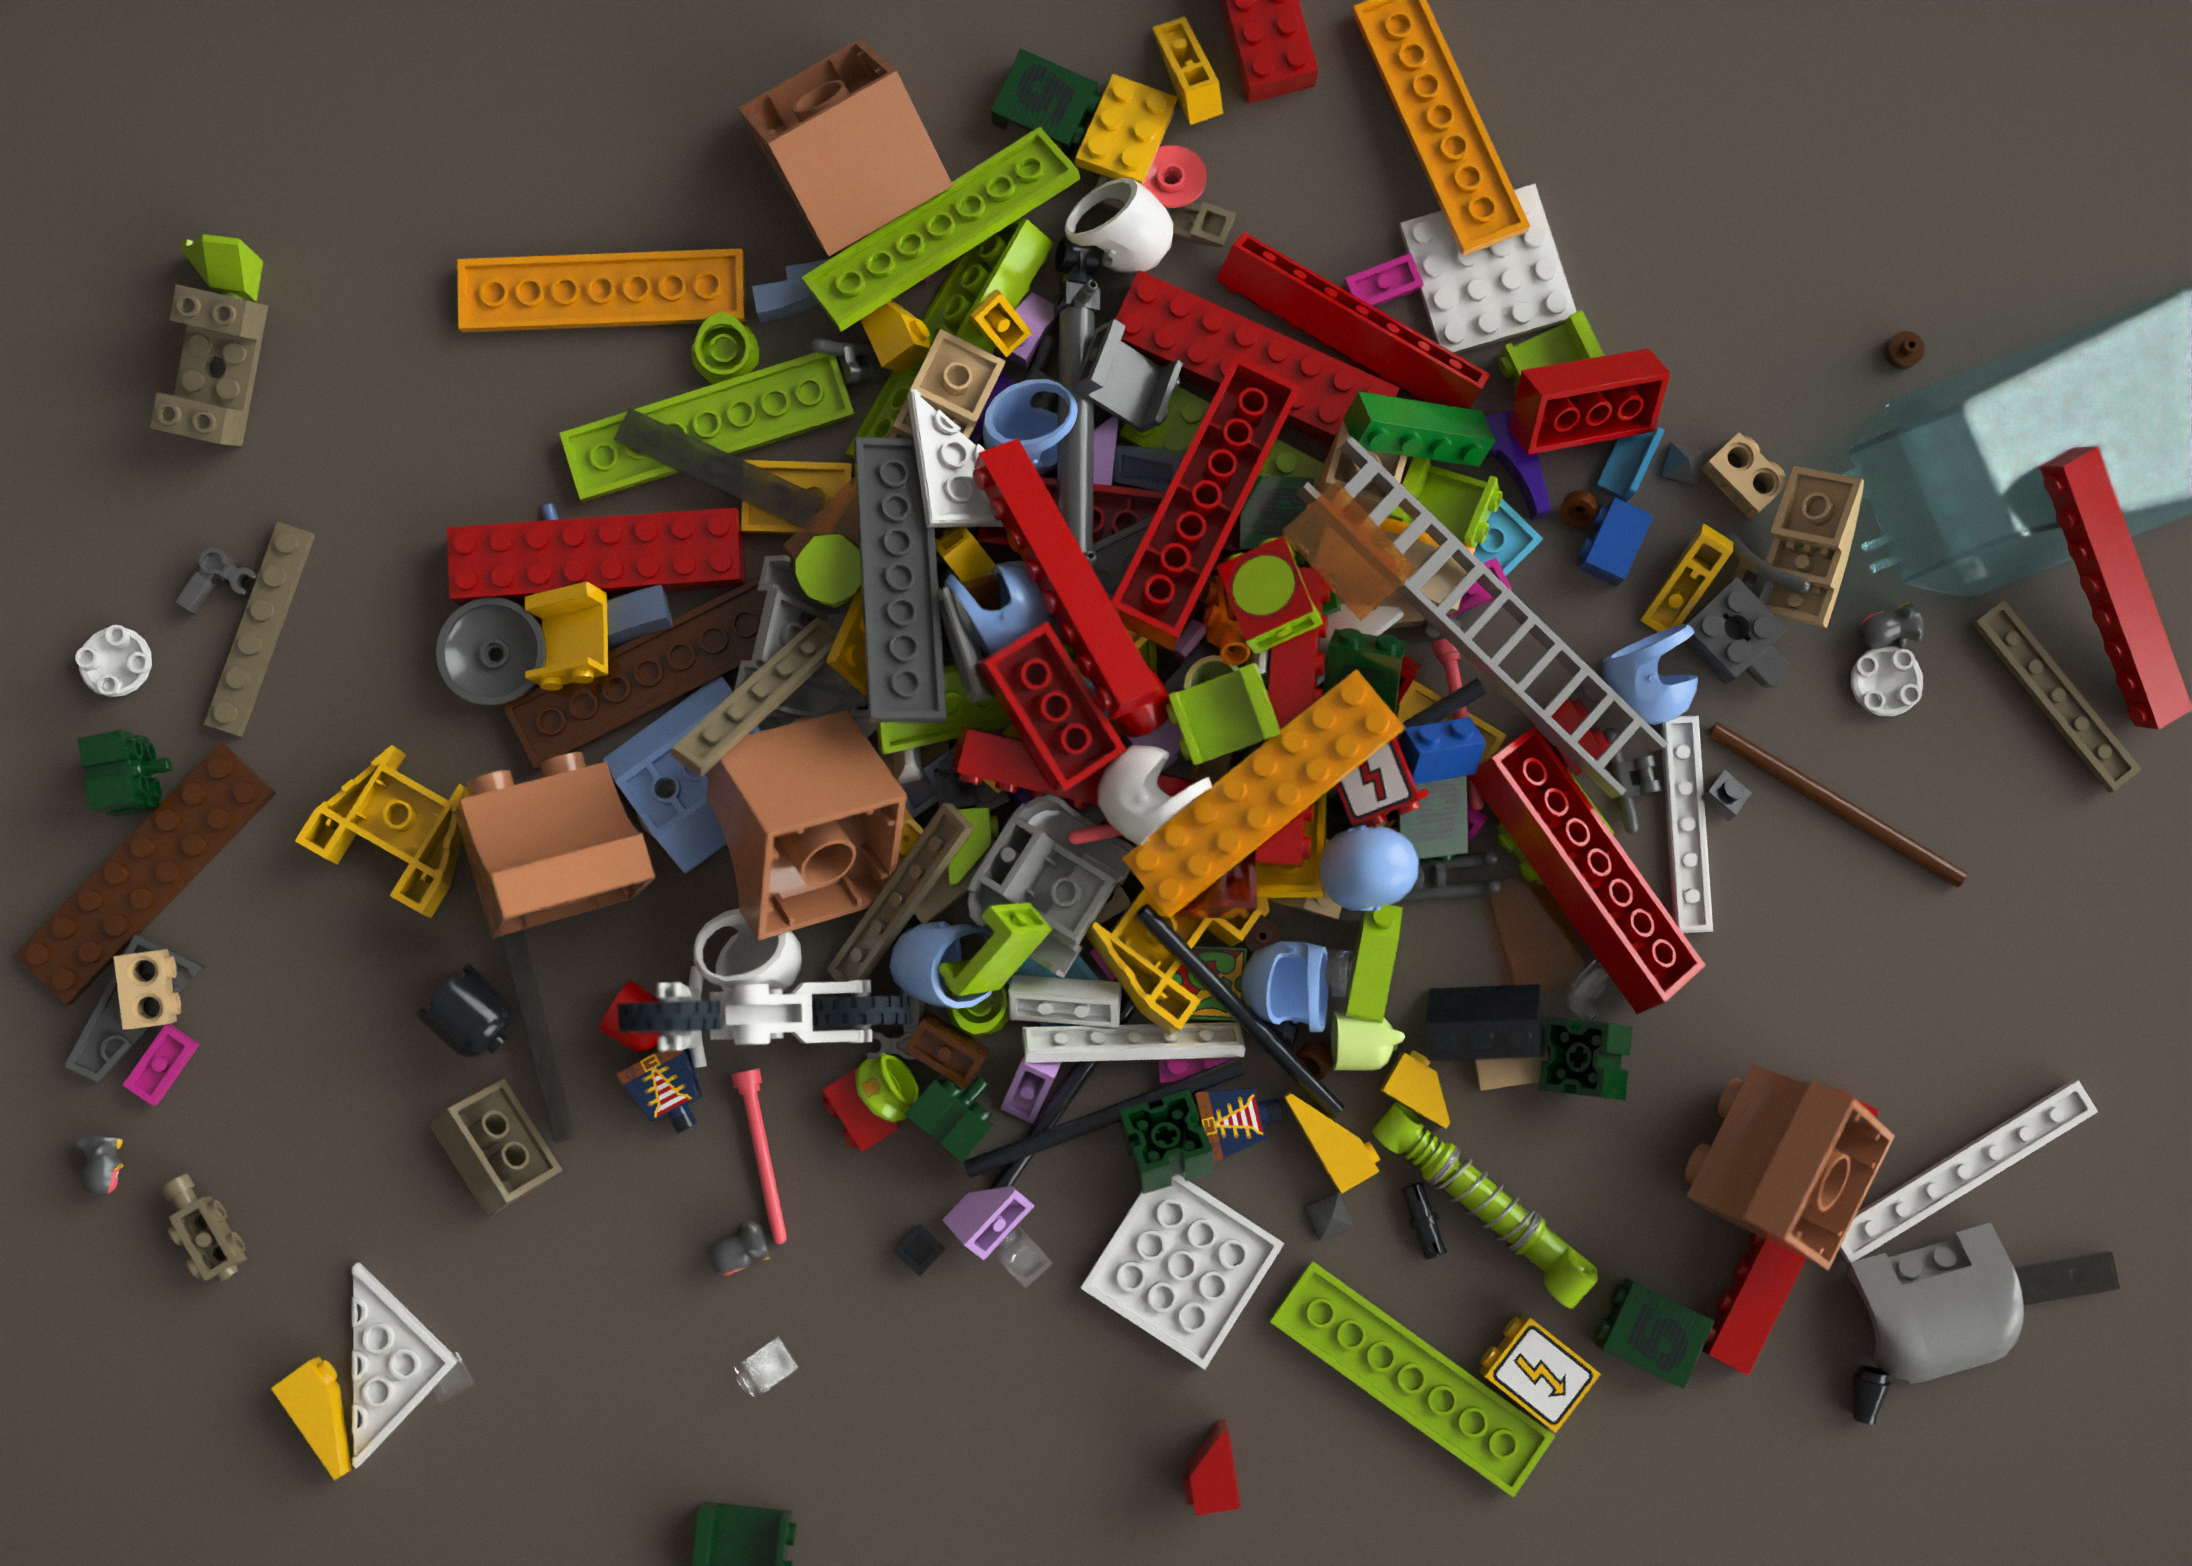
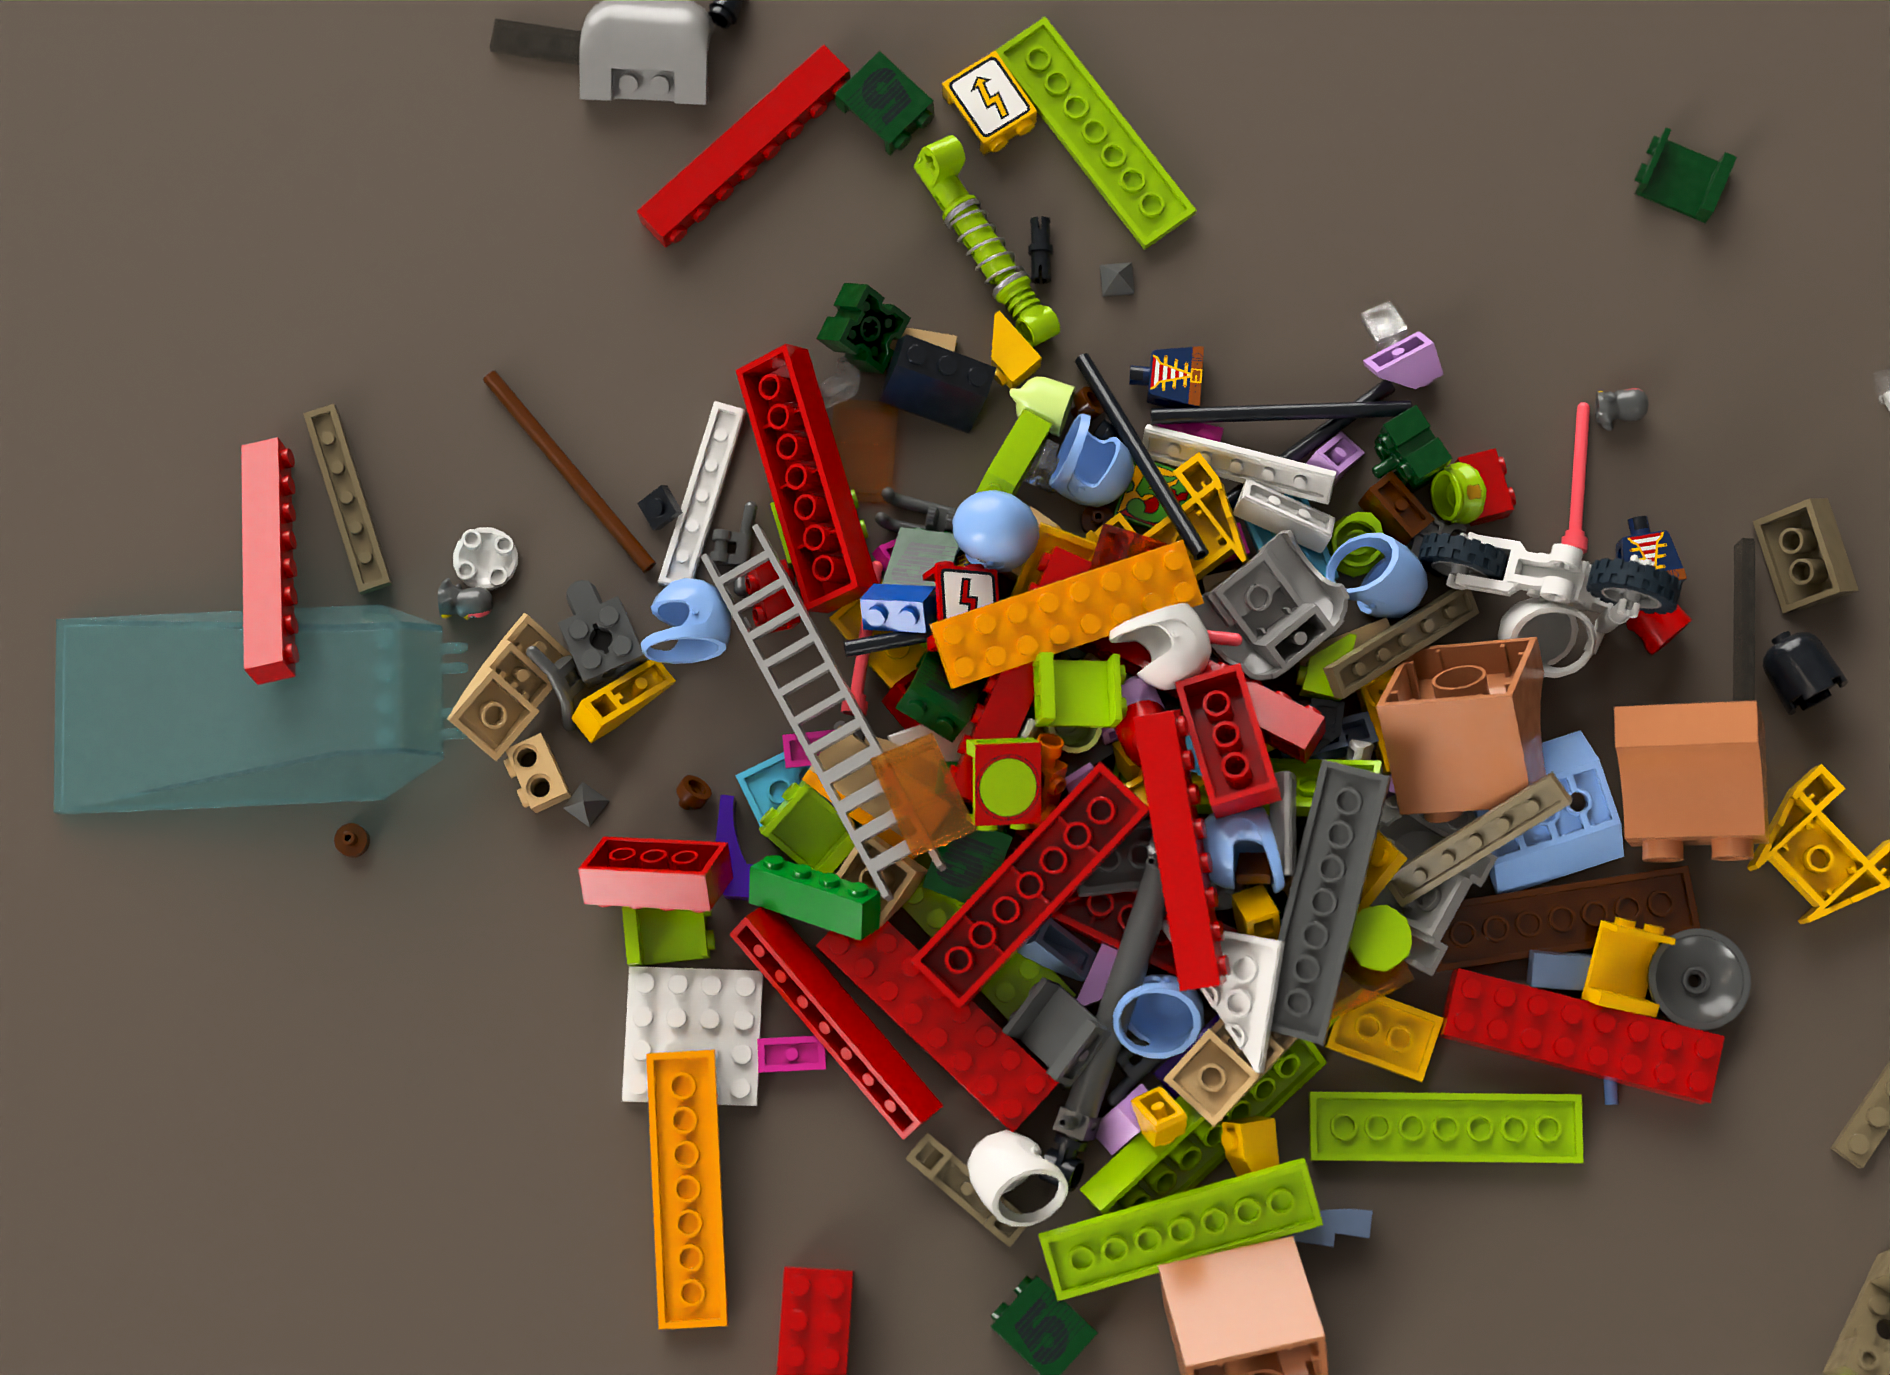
camera: 155 degrees left, 5 degrees down
light orange plate [457,248,746,333] -> none
clear smoke tile [614,408,825,532] -> none
lime hat [691,311,759,385] -> none
clear bracket [734,1337,799,1398] -> none
dark grey piece [811,337,883,384] -> none
black plate [893,1223,946,1277] -> none
lime panel [938,902,1052,996] -> none
yellow plate [1075,74,1178,185] -> none
white plate [1080,1175,1285,1370] -> none
dark green brick [1119,1089,1214,1194] -> none
coral dish [1143,145,1207,208] -> none
yellow slope [1152,16,1223,125] -> none
red slope [1181,1420,1241,1516] -> none
yellow slope [1282,1092,1380,1194] -> none
blue brick [1578,498,1654,586] -> none
dark azure panel [1594,427,1665,502] -> none
nougat brick [1685,1064,1895,1270] -> none
white plate [1839,1080,2098,1263] -> none

